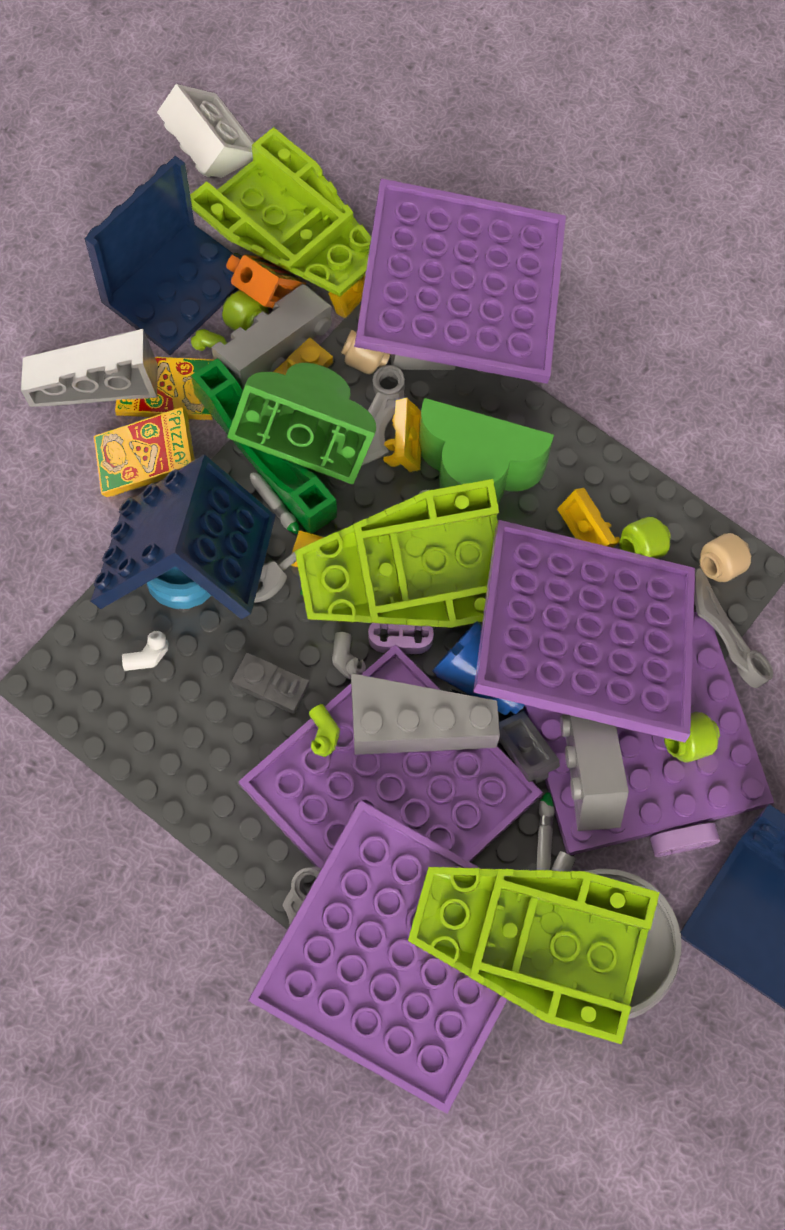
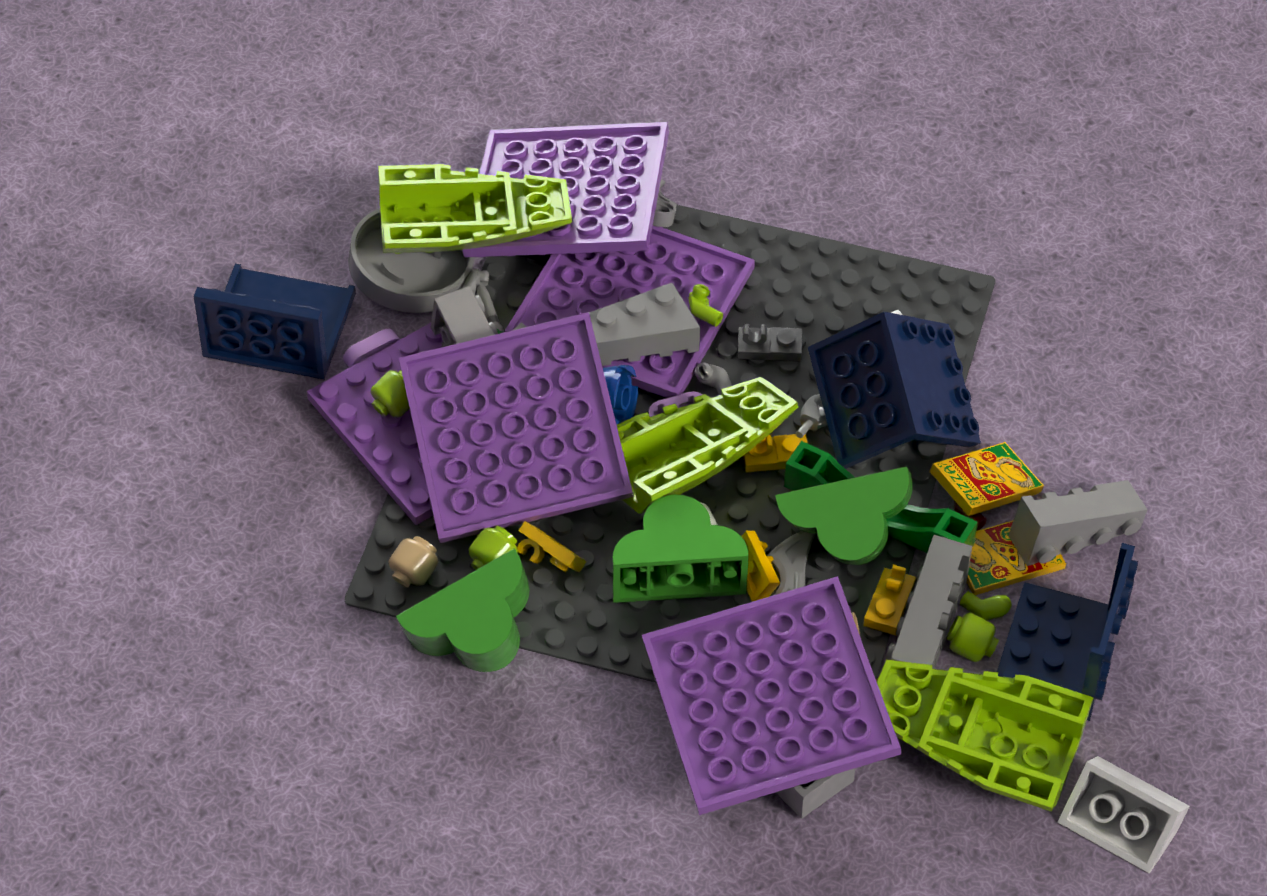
camera: 160 degrees right, 15 degrees down
orange torso [227,253,306,308] -> none
light grey piece [694,568,773,688] -> none
none -> bright green brick [396,548,530,672]

